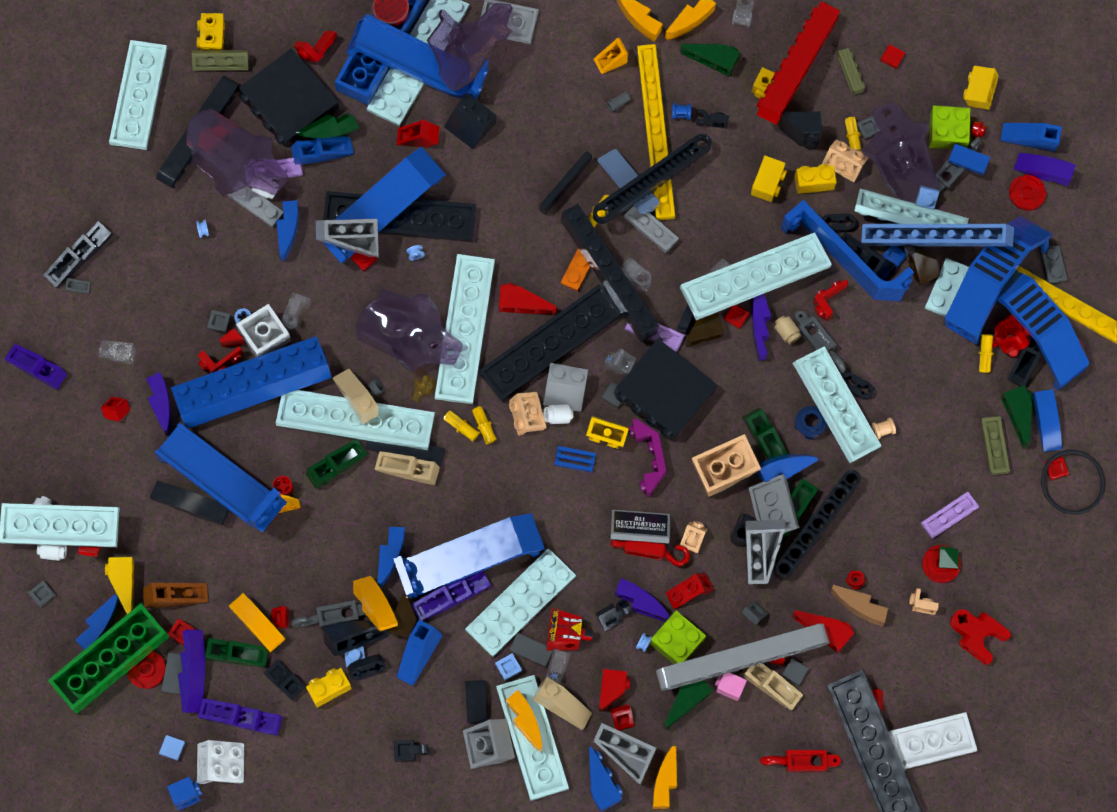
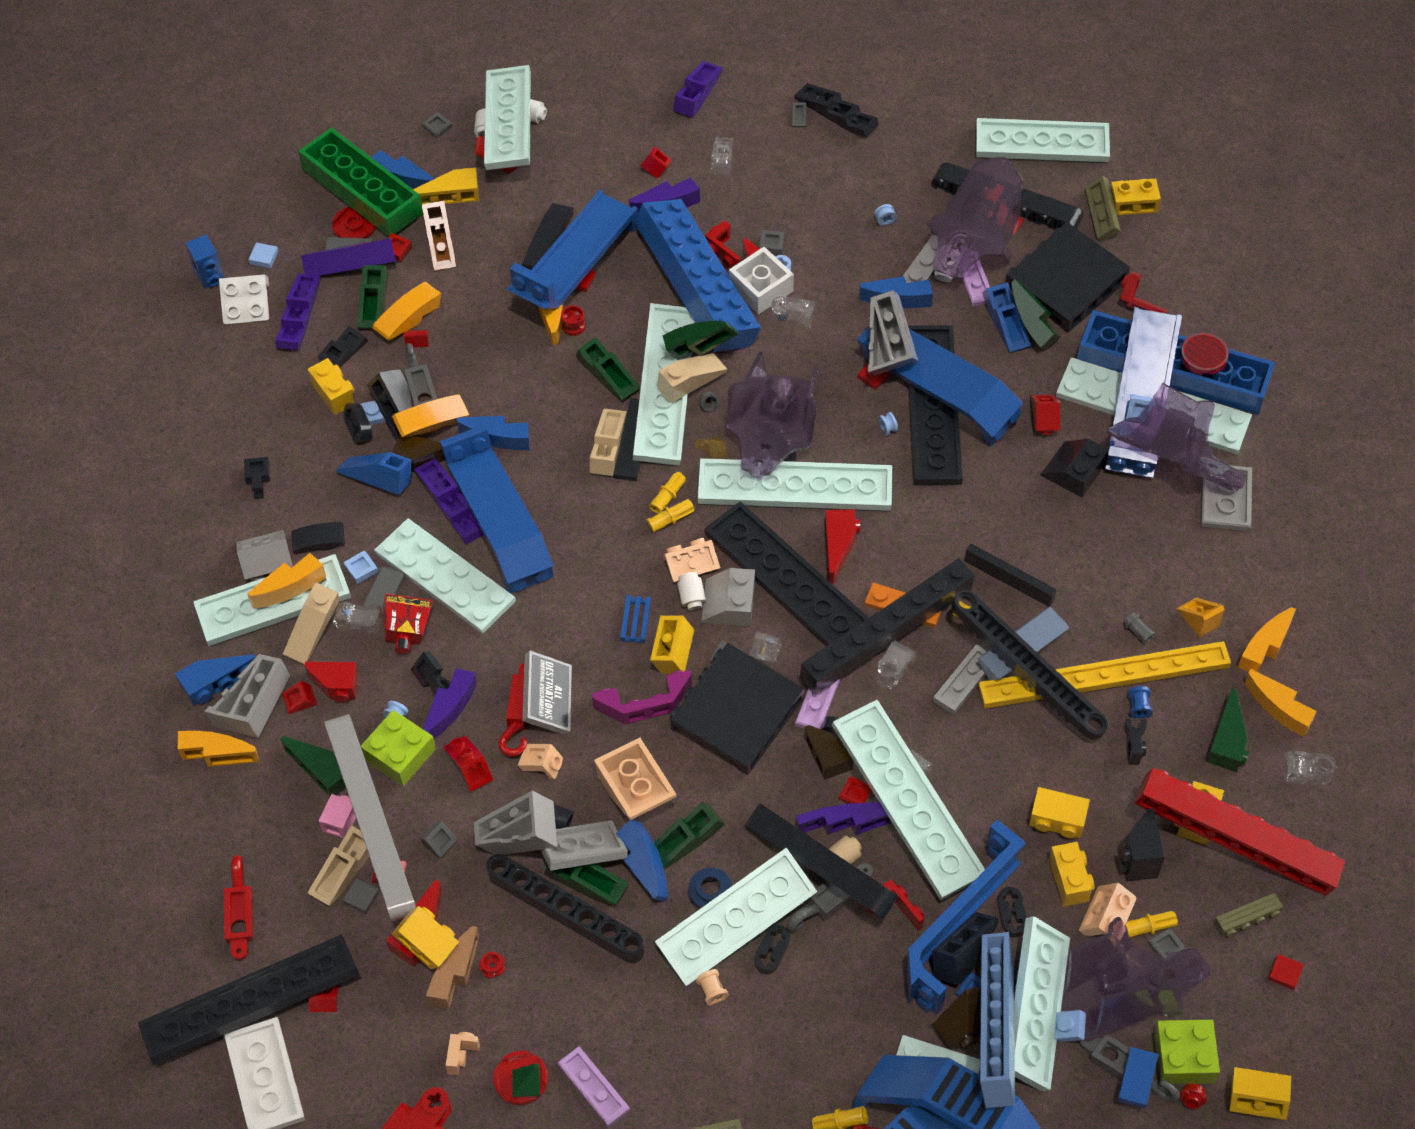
camera: 90 degrees right, 15 degrees down
none -> yellow brick [391,906,459,969]
none -> dark green slope [662,321,738,359]
none -> black beam [745,803,899,919]
none -> light blue plate [1126,394,1155,424]

